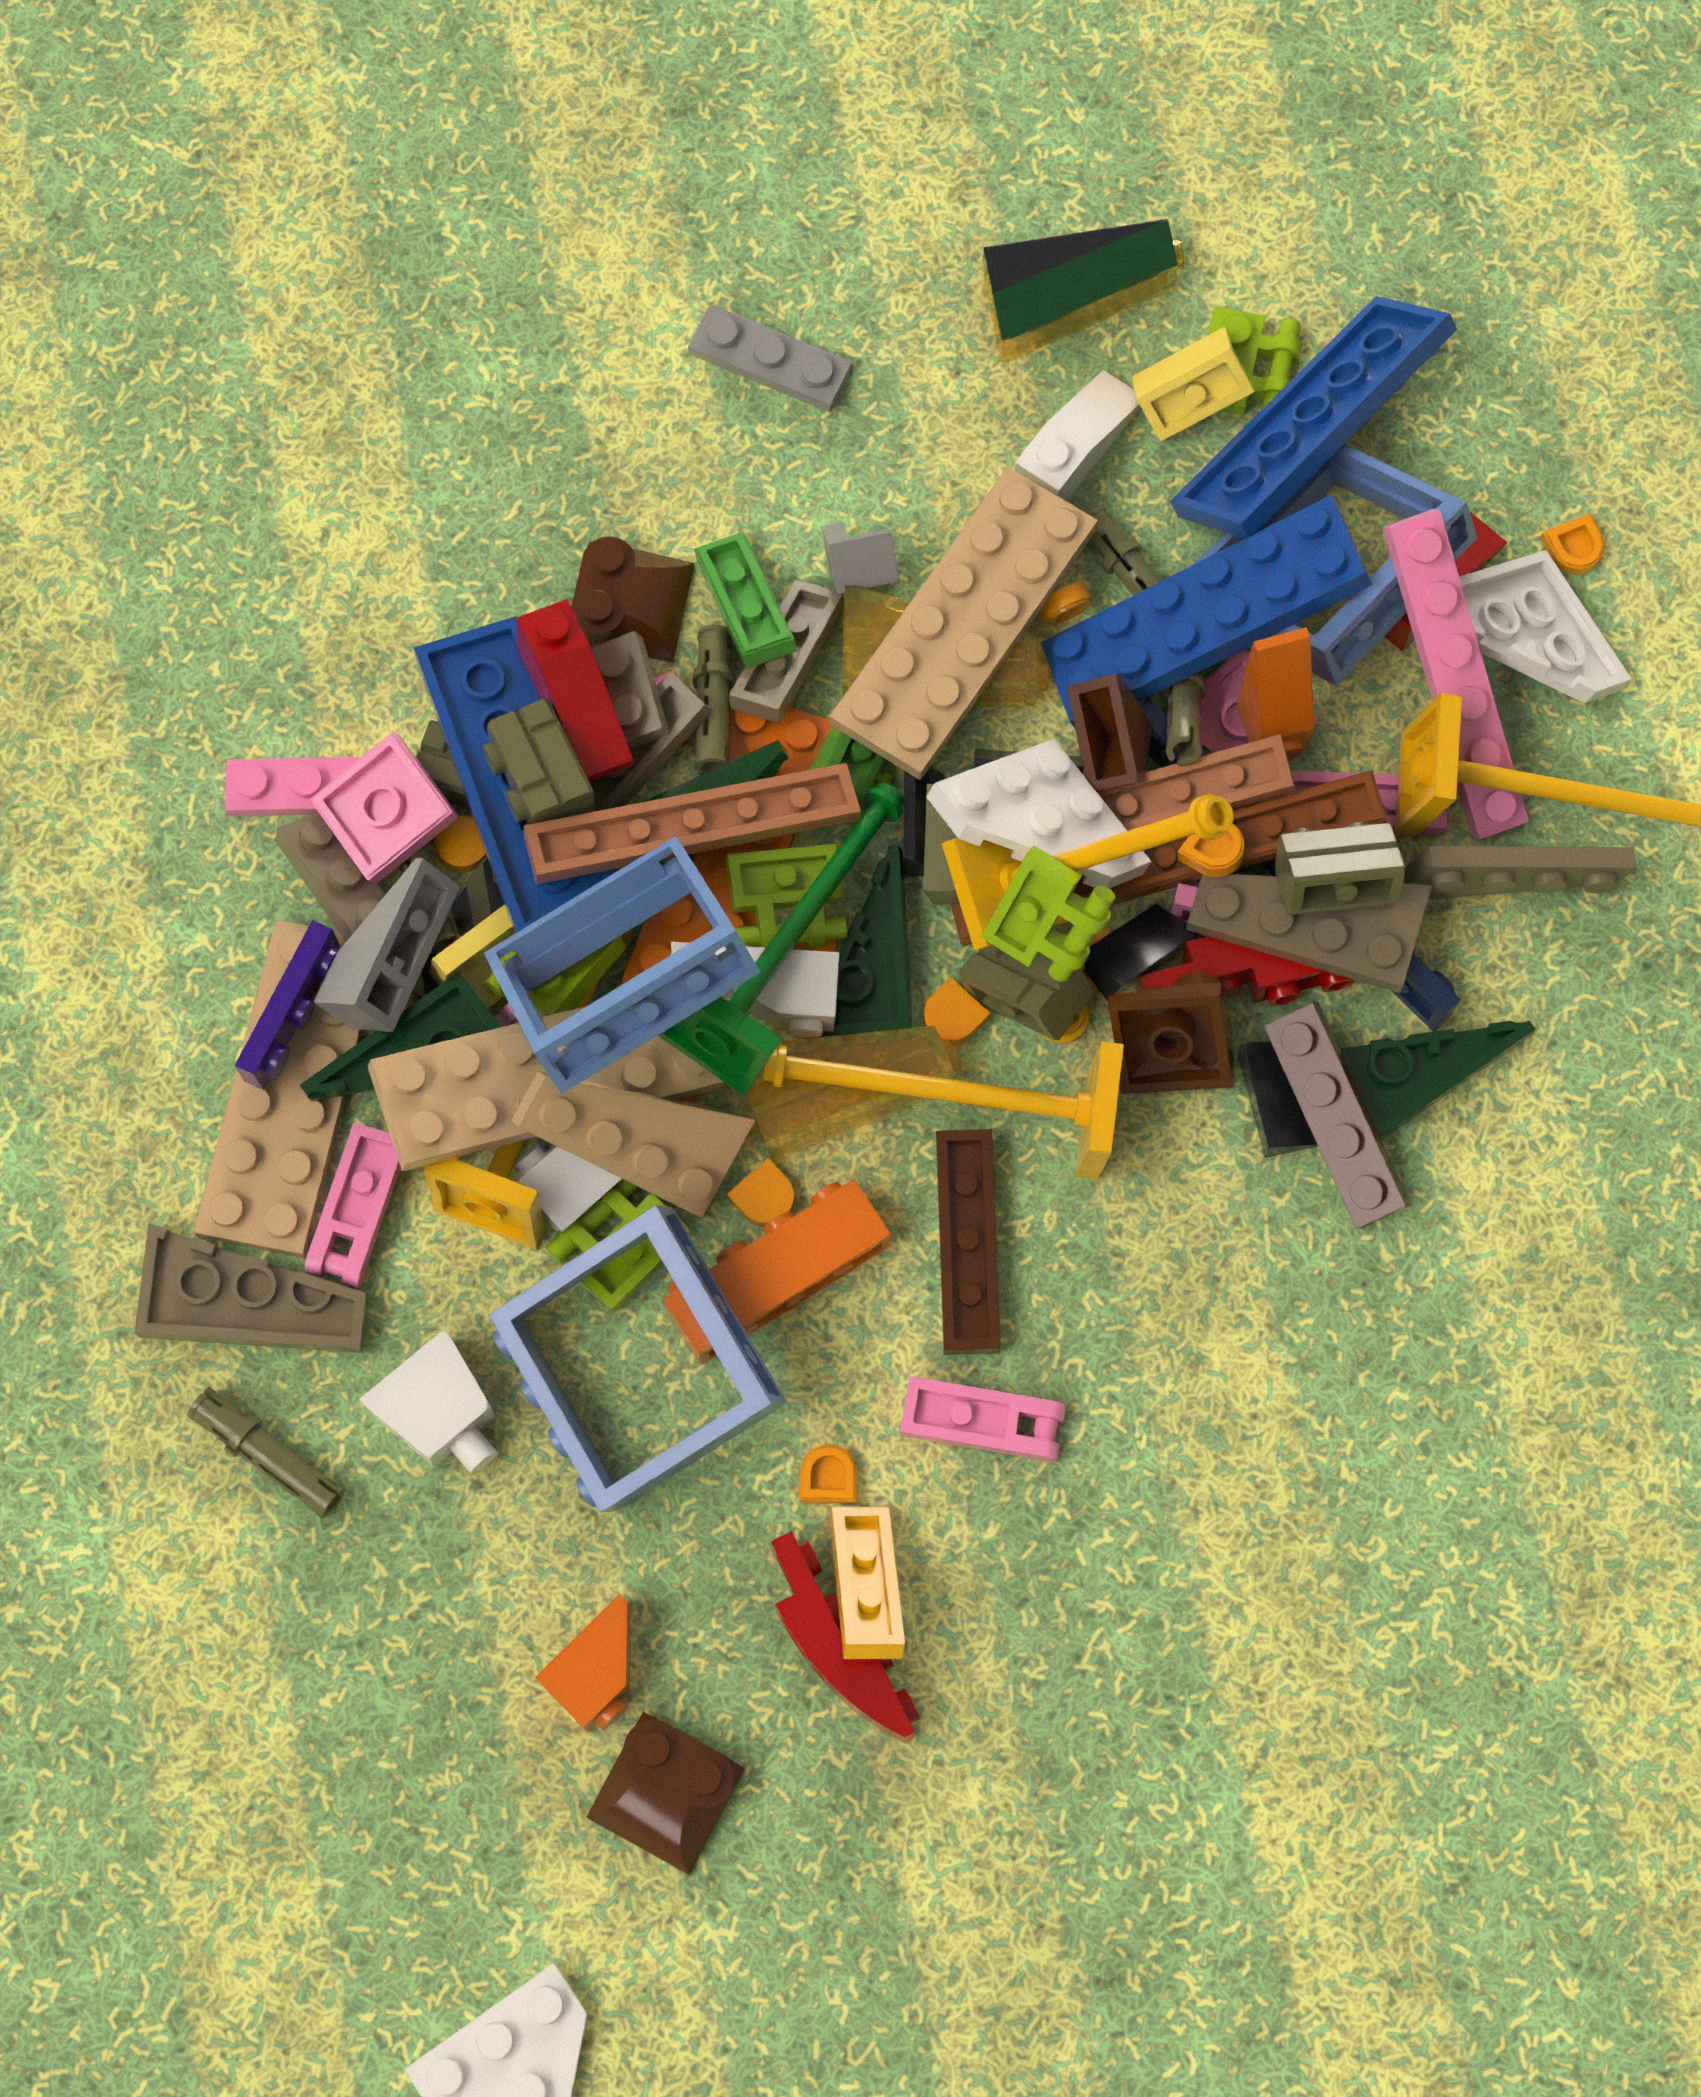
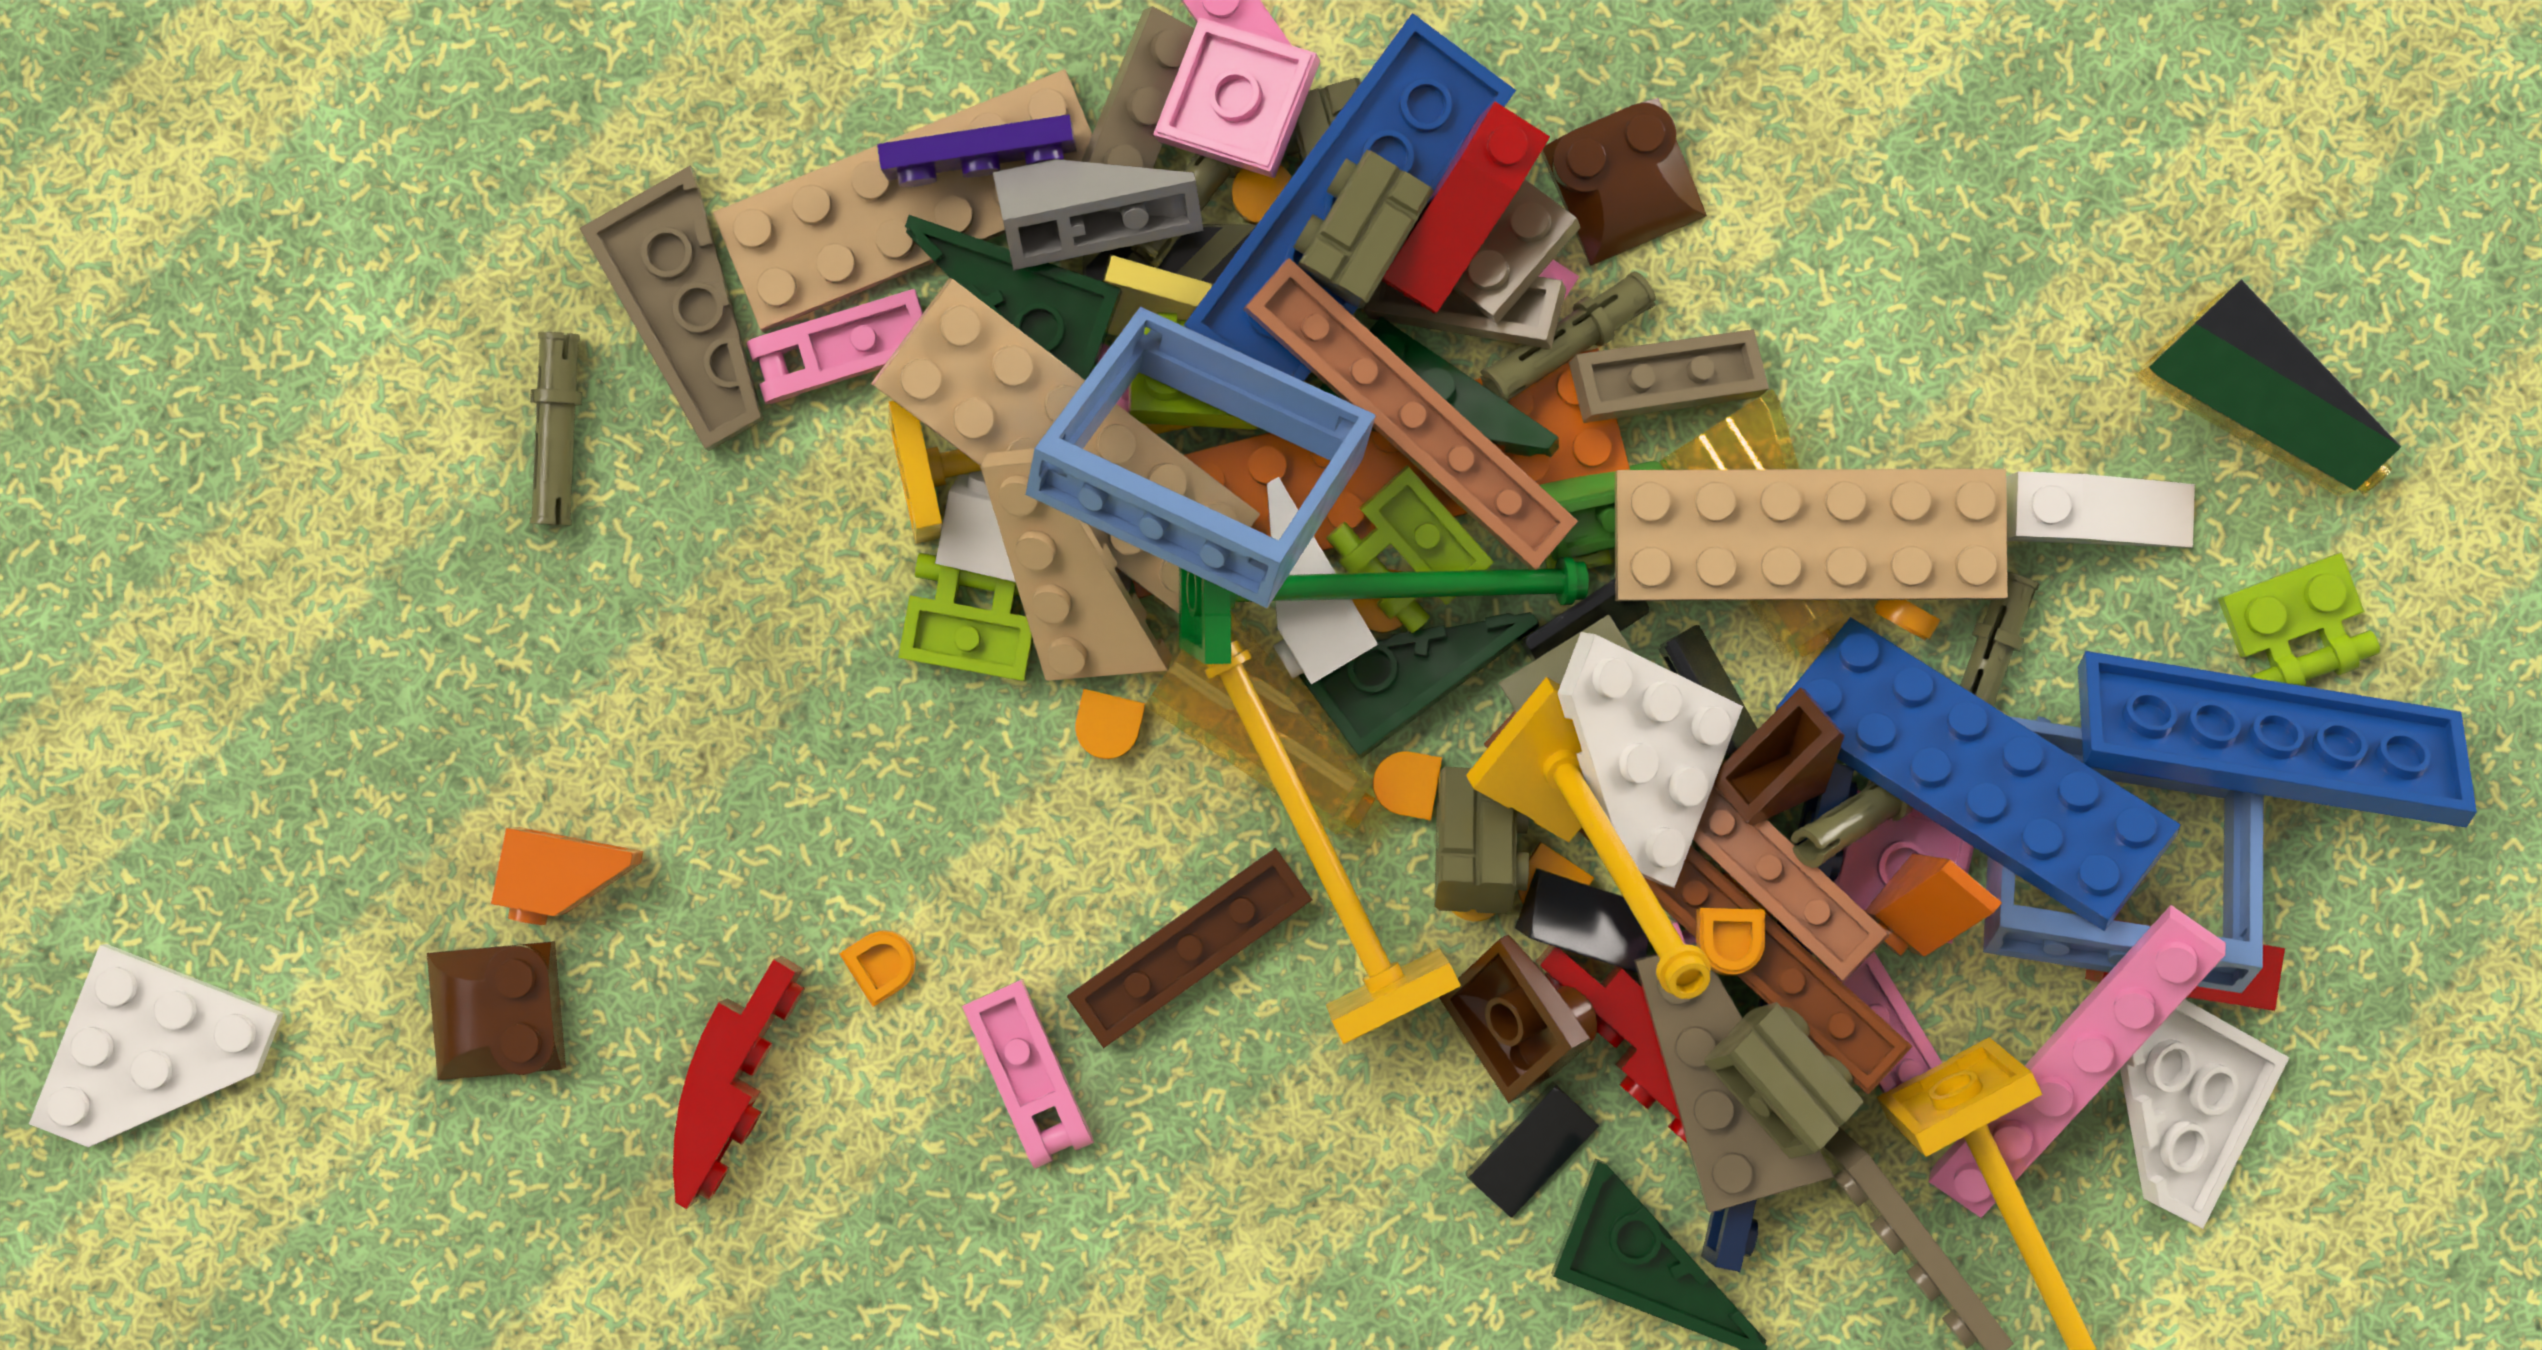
camera: 55 degrees right, 15 degrees up
white torso [360,1329,498,1475] -> none
medium blue window [489,1205,787,1513] -> none
orange brick [662,1179,891,1365] -> none
light grey plate [688,304,852,413] -> none
bright green tile [694,531,797,669] -> none
light grey panel [821,522,900,594] -> none
yellow plate [830,1507,905,1659] -> none
lime plate [981,845,1115,982] -> none
light yellow panel [1132,328,1254,442] -> none
plate [1264,1002,1411,1229] -> none
light orange tile [1540,513,1605,575] -> none

